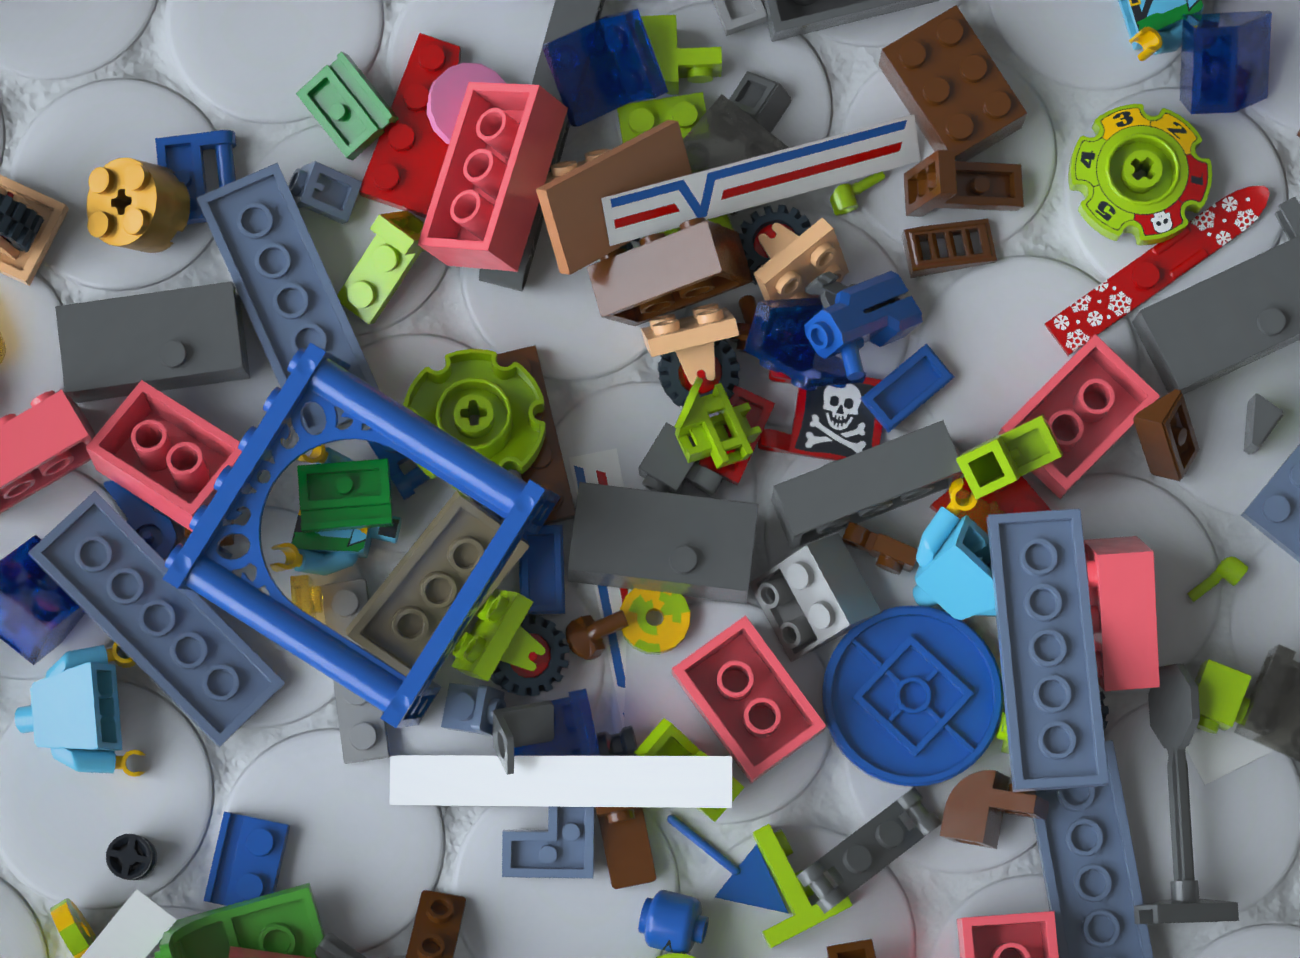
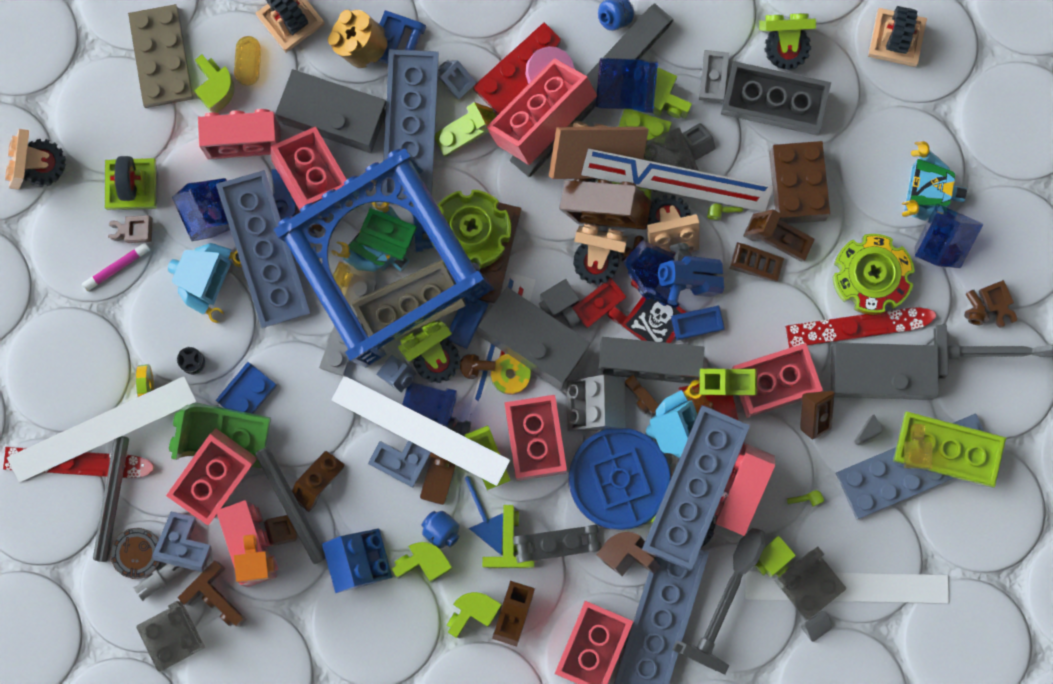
camera: 25 degrees right, 0 degrees up
plate [296,51,399,161] -> none
dark grey bracket [493,700,554,775] -> none
lime piece [674,377,762,469] -> none

